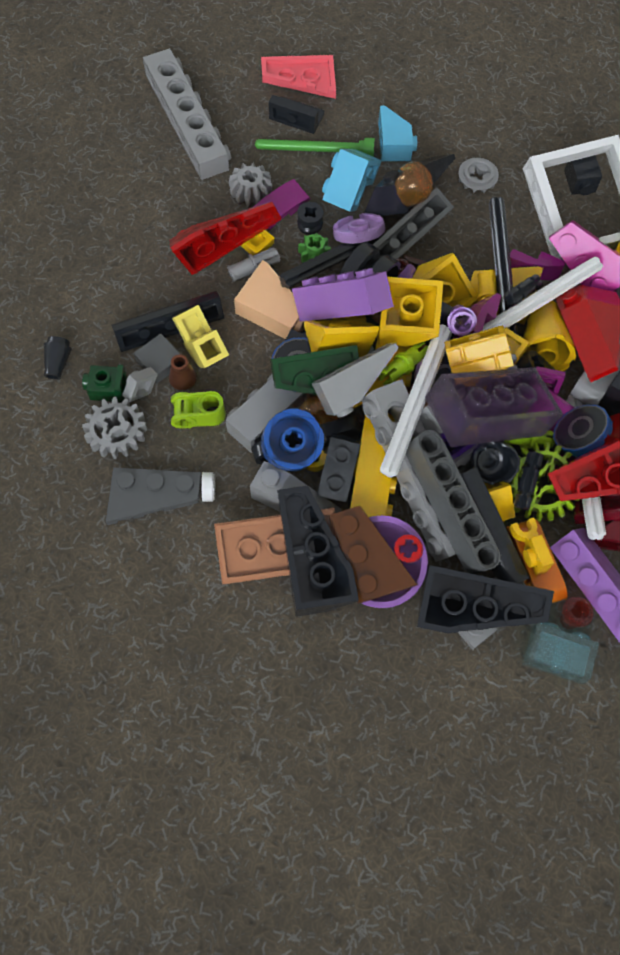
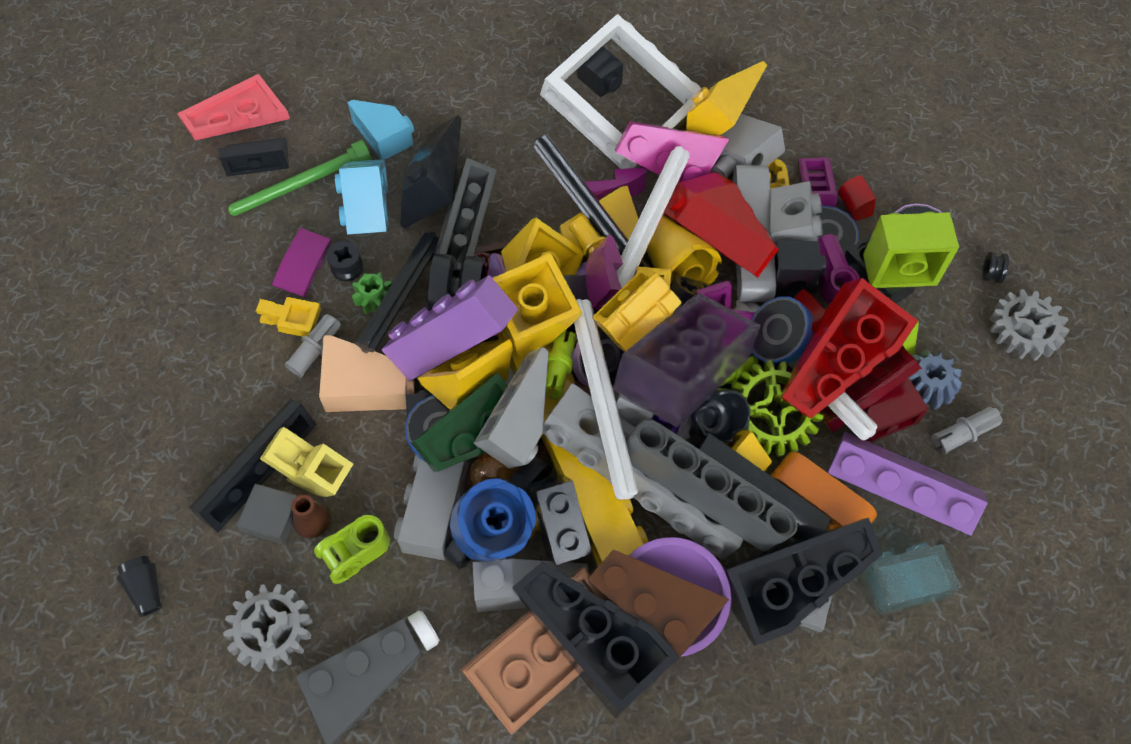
camera: 30 degrees left, 5 degrees down
dark green brick [82,365,128,402] -> none
light grey plate [122,367,158,403] -> none
light grey brick [143,48,231,180] -> none
red wedge [169,202,282,275] -> none
light grey gear [229,162,272,207] -> none
lavender tile [333,213,385,244] -> none
red bush [394,534,424,563] -> none
clear orange hair [395,161,433,207] -> none
medium lavender cone [447,305,477,336] -> none
light grey gear [458,158,499,193] -> none
black axle [503,274,543,307] -> none
yellow plate [509,517,554,576] -> none
black axle [514,451,543,510] -> none
clear red cone [560,597,594,629] -> none

